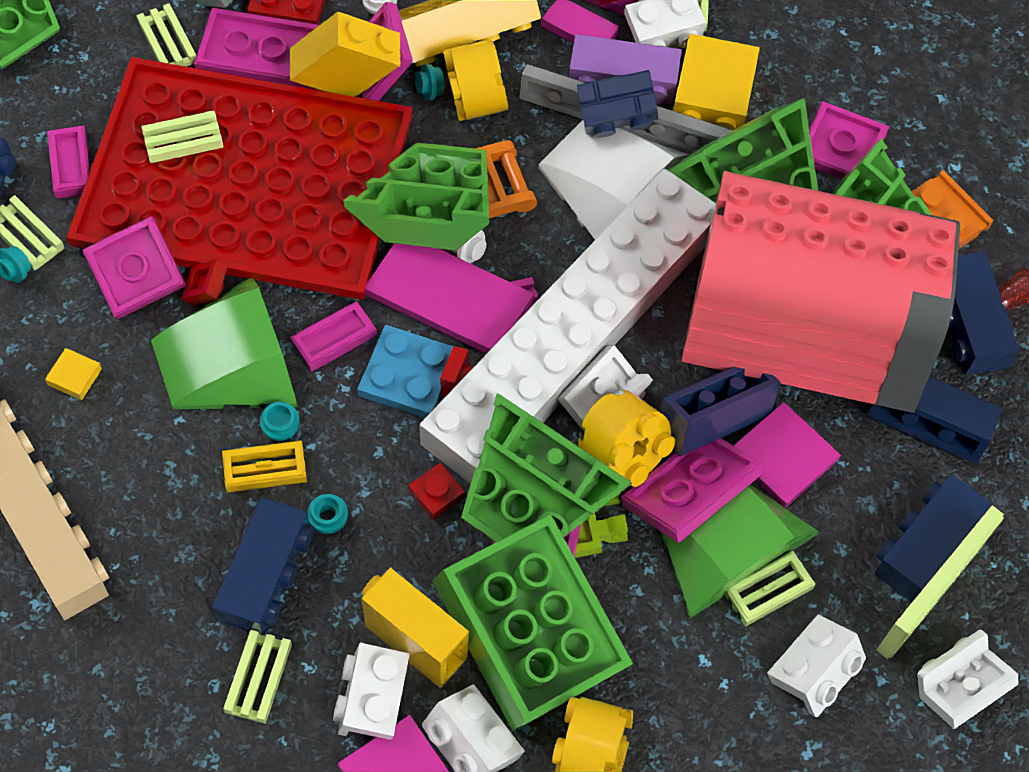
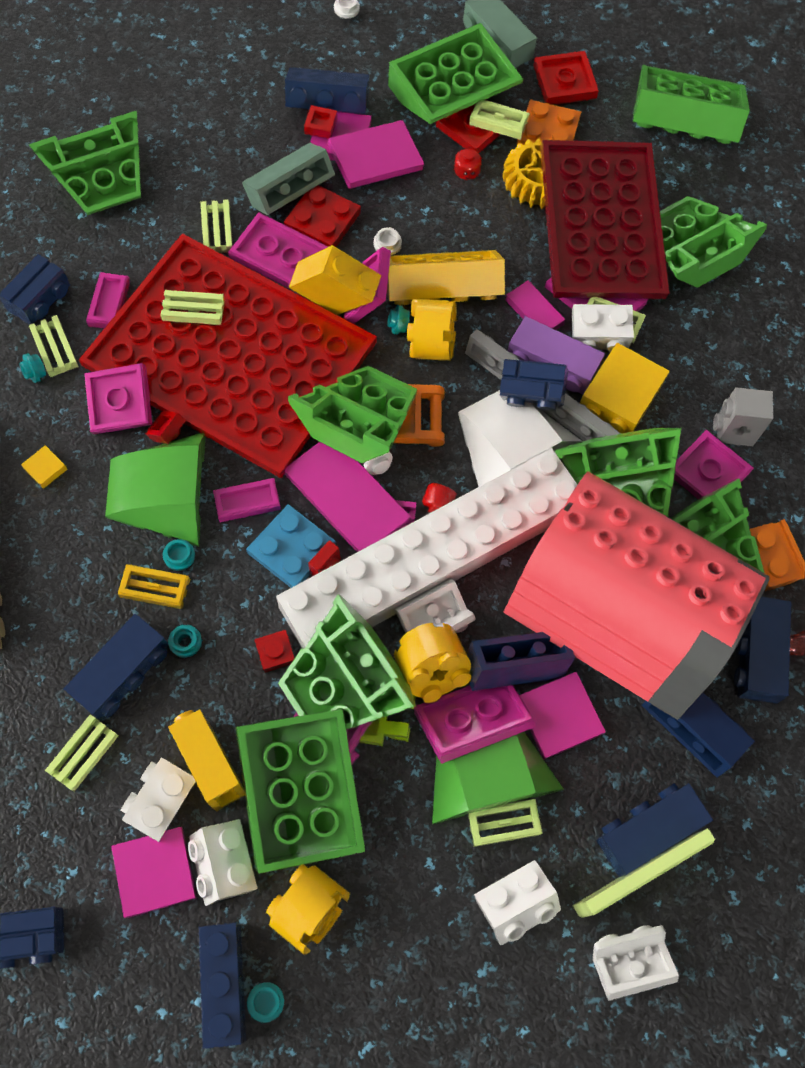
camera: 20 degrees right, 5 degrees up
none -> red piece [422,483,456,513]
none -> light grey brick [713,387,773,446]

